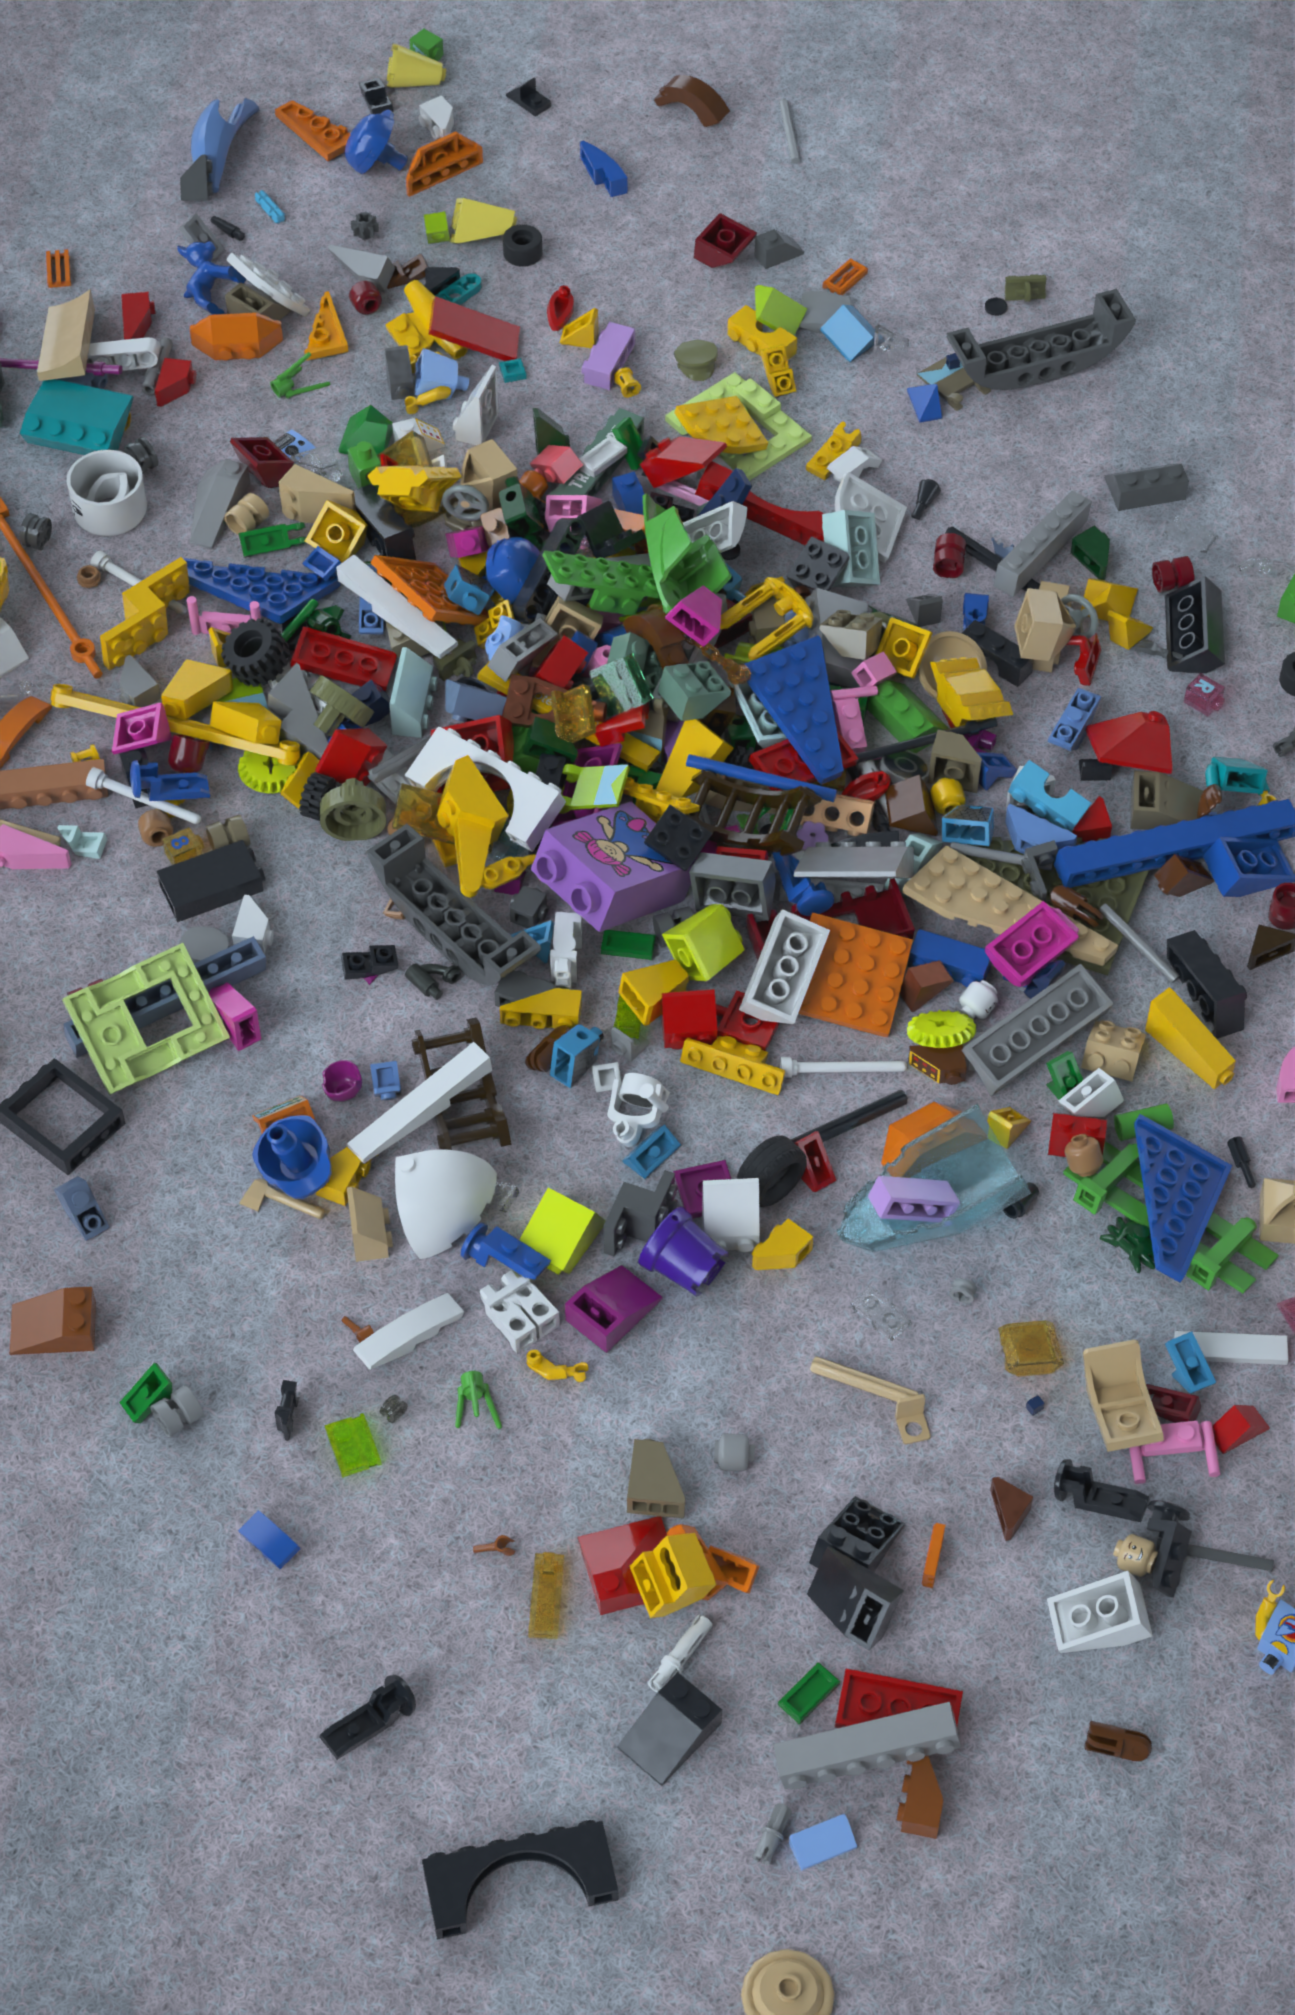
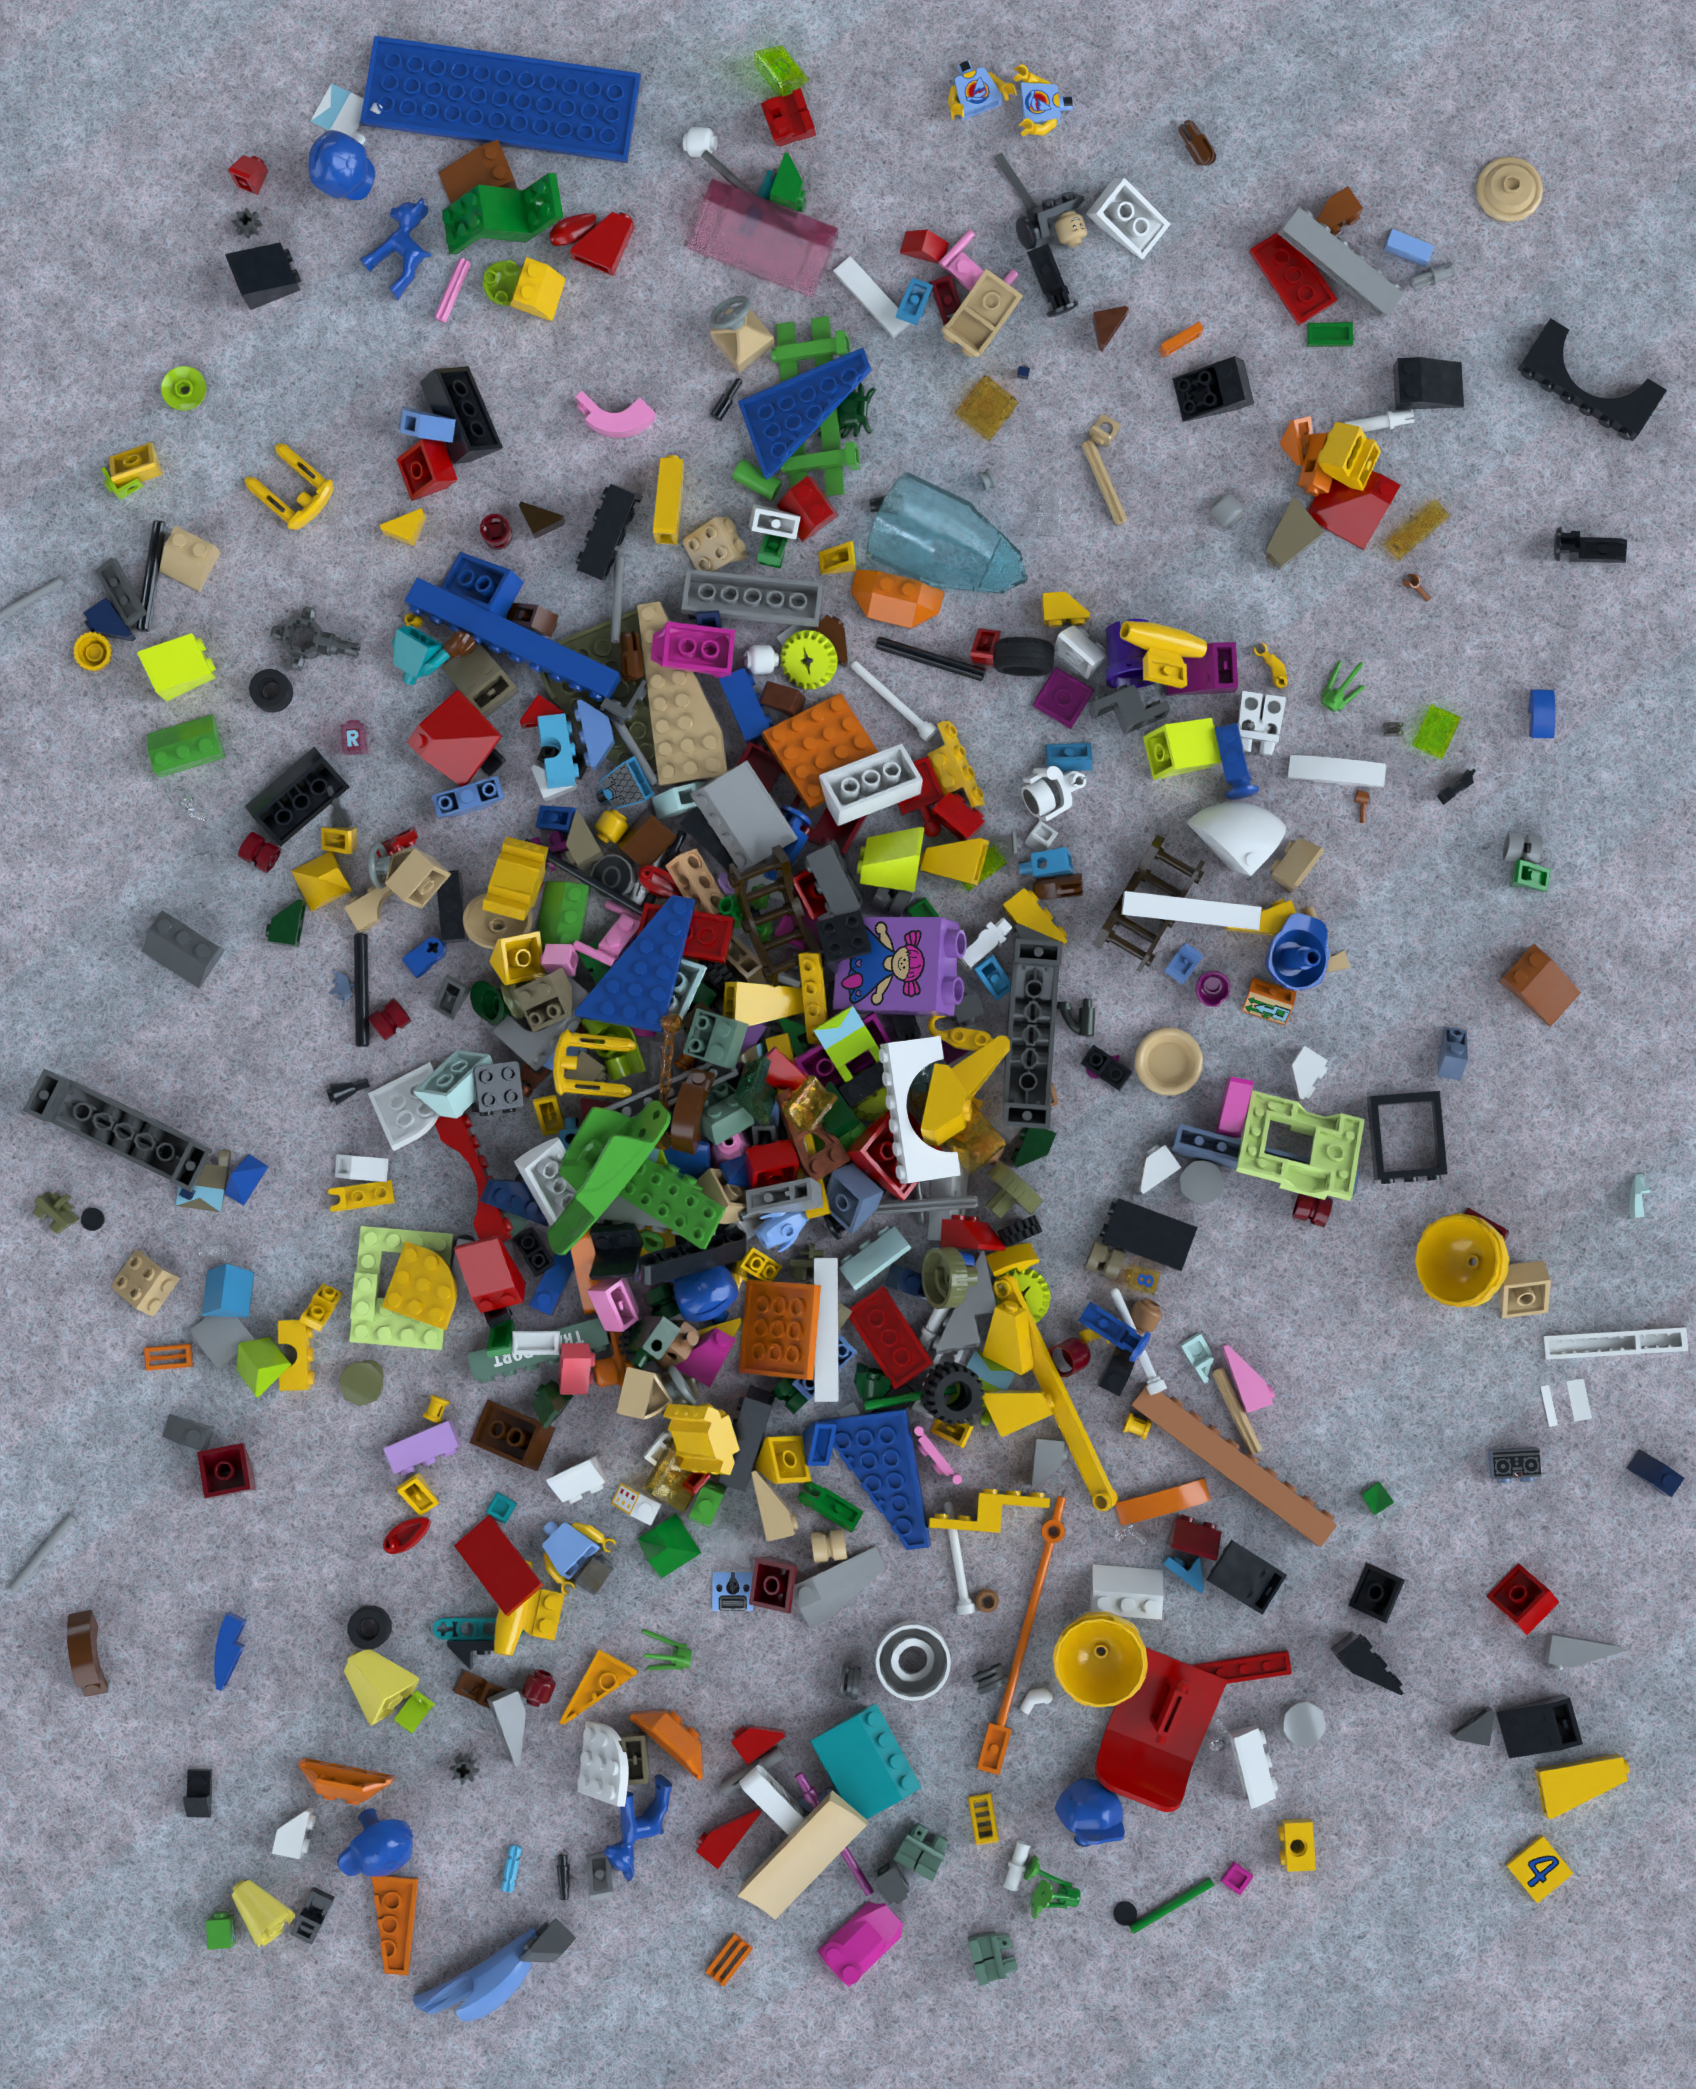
camera: 130 degrees left, 30 degrees up
dark pink slope [112,702,173,755] -> none
dark azure torso [444,564,495,615] -> none
dark pink slope [665,585,722,647] -> none
blue piece [686,754,837,802] -> none
black slope [807,1546,904,1651] -> none
lavender brick [868,1176,960,1223] -> none
light grey brick [993,491,1092,597] -> none
medium nougat head [1065,1134,1103,1177] -> none
none -> tan bracket [111,1250,180,1317]
none -> reddish brown slope [469,1400,556,1471]
none -> dark green slope [1010,1127,1057,1168]
none -> yellow plate [1120,621,1207,688]
none -> tan piece [1134,1027,1203,1096]
none -> white slope [1289,1046,1328,1101]

